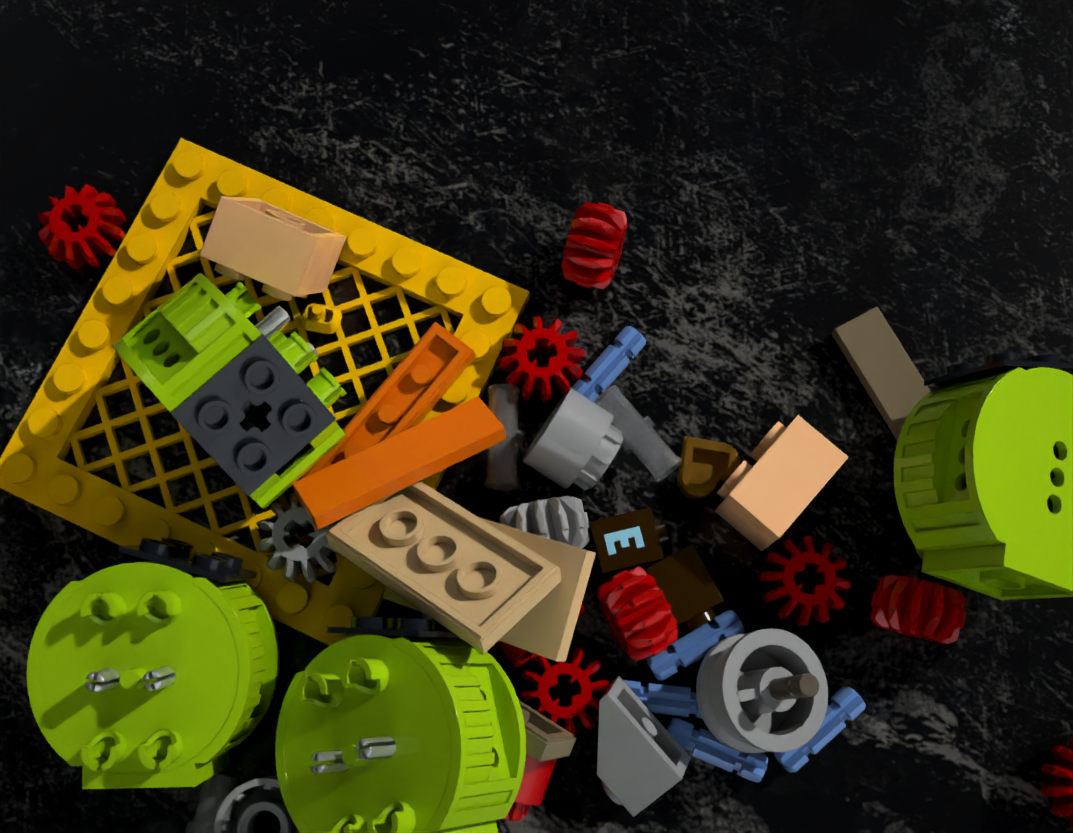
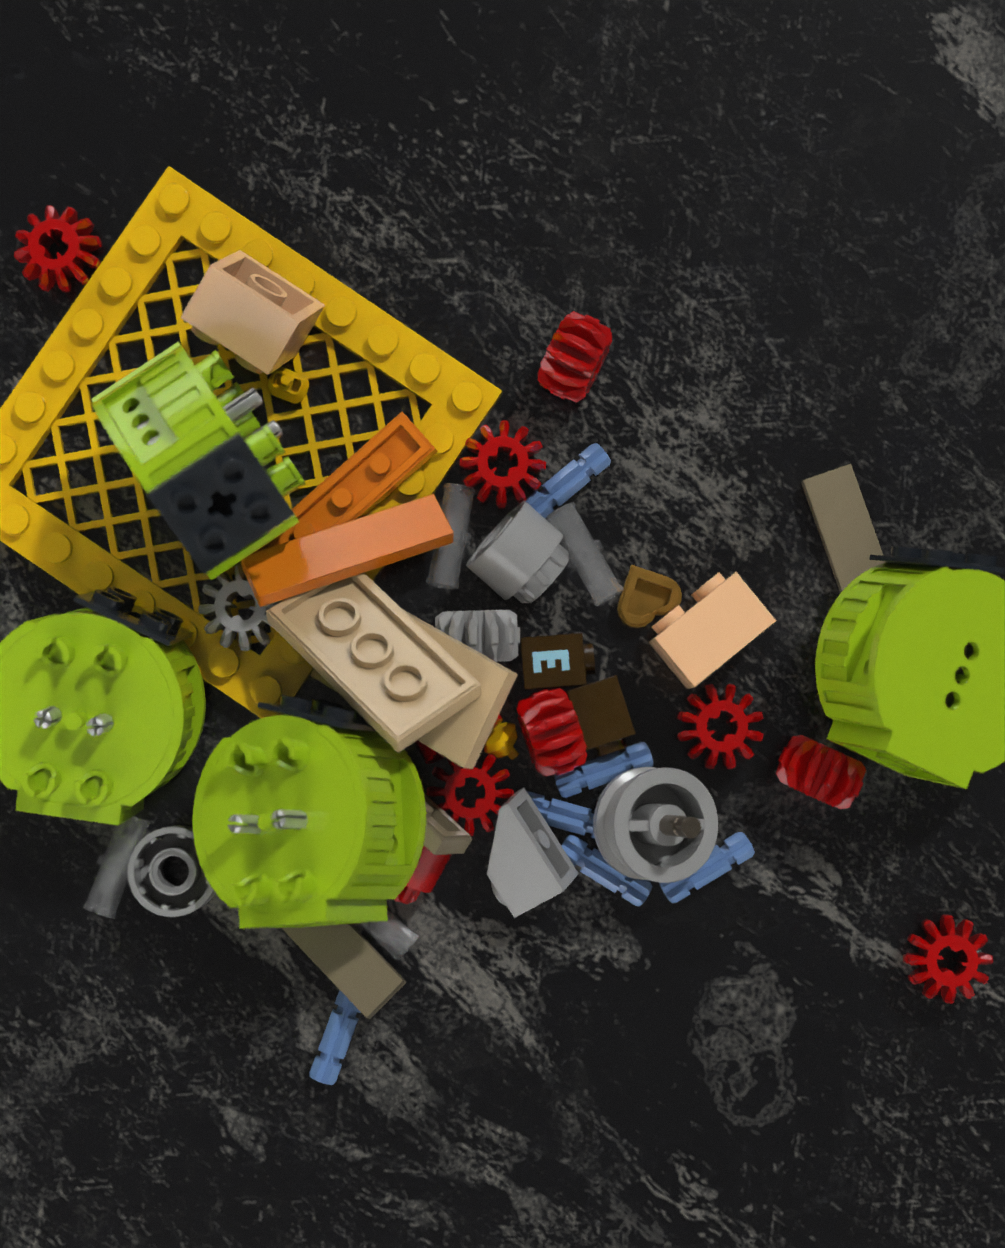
camera: 10 degrees right, 10 degrees up
none -> yellow rock [484,722,519,760]

